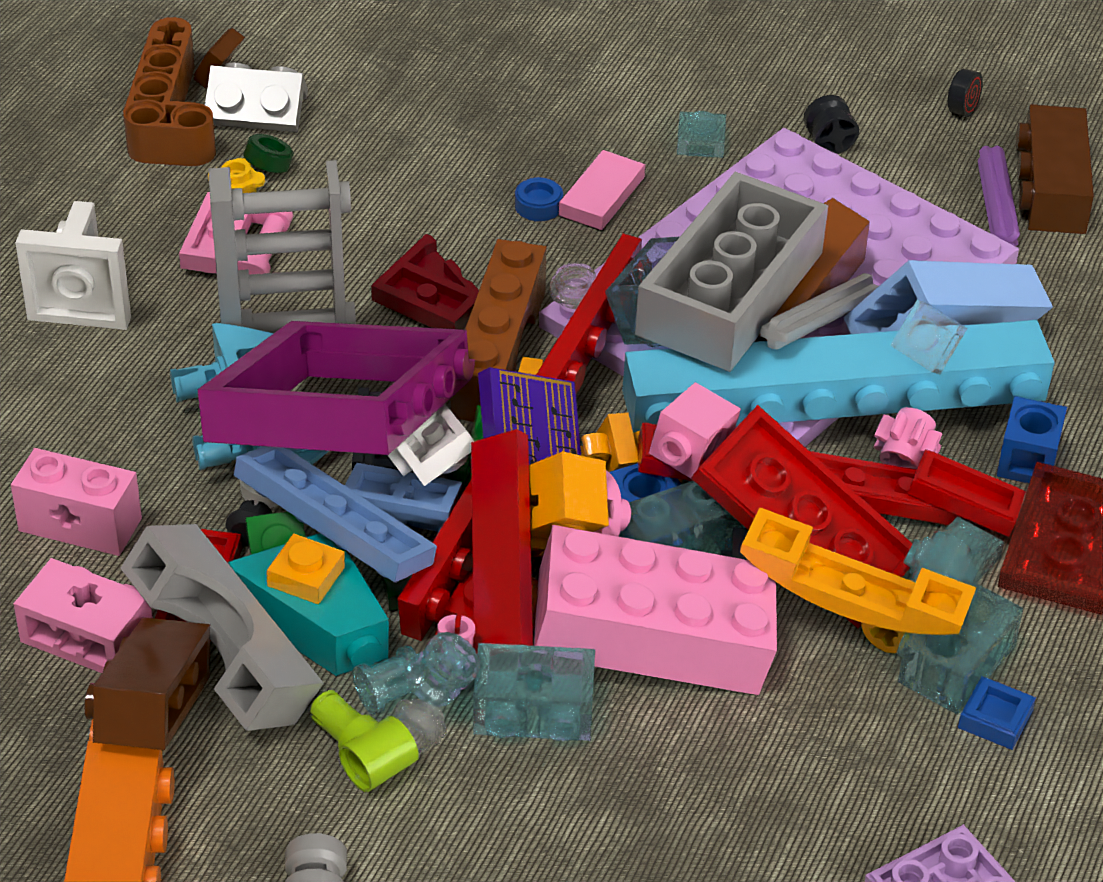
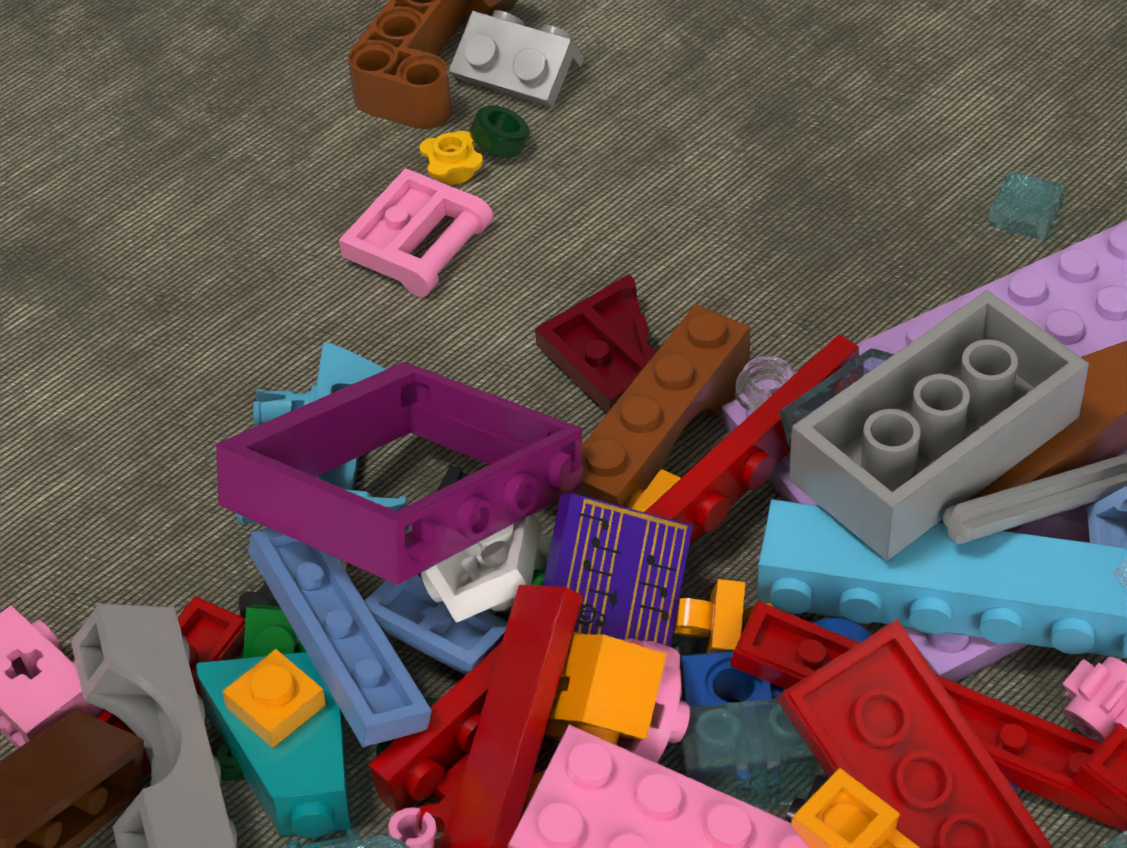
camera: 25 degrees right, 5 degrees up
bright pink brick [11,448,142,556] -> none
white bracket [15,201,131,330] -> none
light grey fence [208,160,356,333] -> none
blue tile [515,177,563,221] -> none
bright pink tile [559,150,645,230] -> none
bright pink brick [649,382,741,478] -> none

